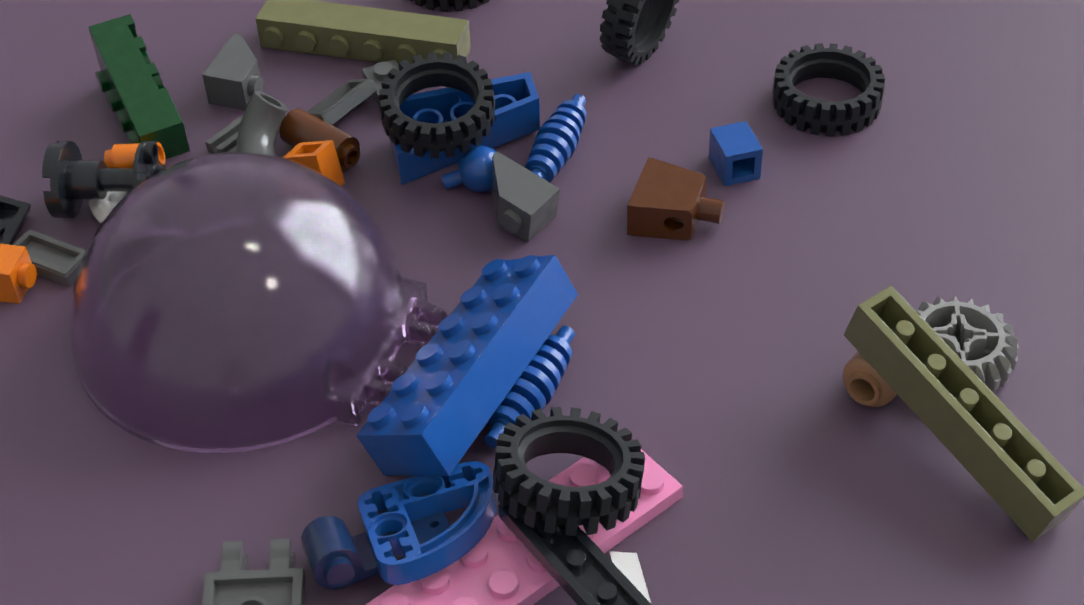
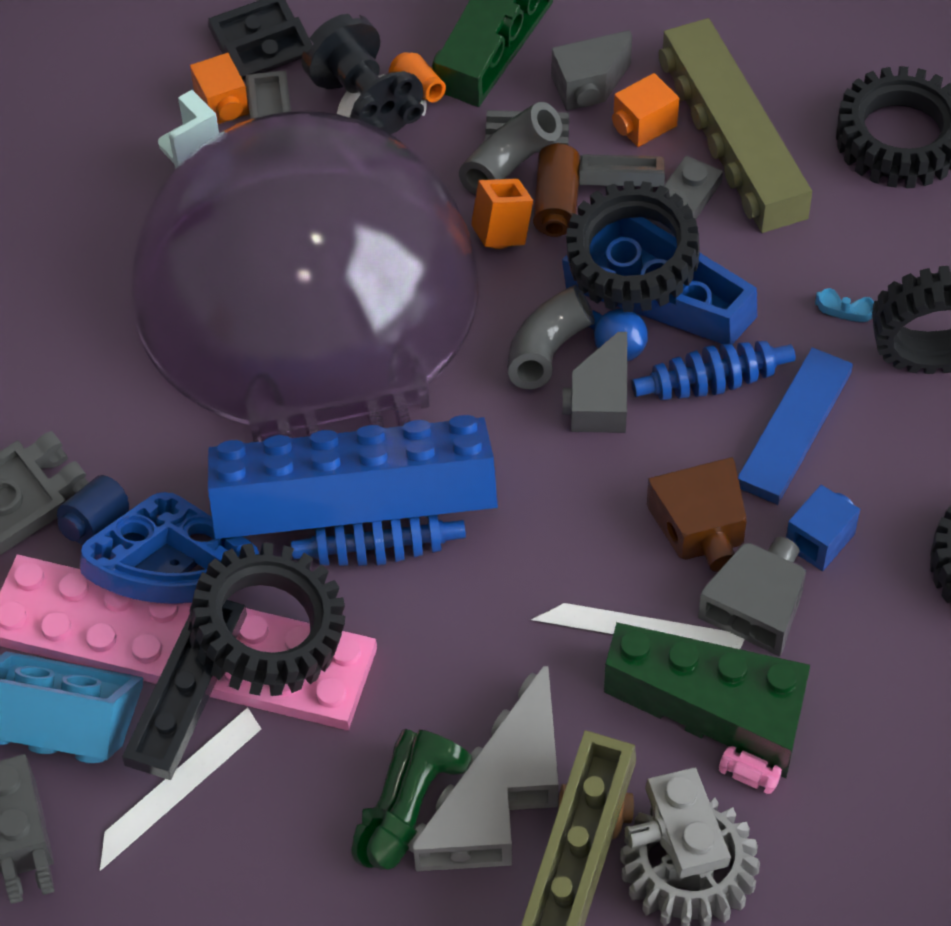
camera: 55 degrees right, 10 degrees up
none -> light aqua panel [158,90,225,194]
none -> dark green piece [351,729,472,870]
none -> light grey slope [408,666,559,871]
none -> dark grey cylinder [507,285,595,389]
none -> white sticker [531,603,745,649]
none -> dark green wedge [604,622,810,779]
none -> orange brick [612,73,679,147]
none -> light grey plate [625,767,731,879]
none -> dark grey torso [698,537,806,656]
none -> bright pink piece [719,746,782,794]
none -> blue tile [738,347,853,505]
none -> dark azure piece [815,288,874,322]

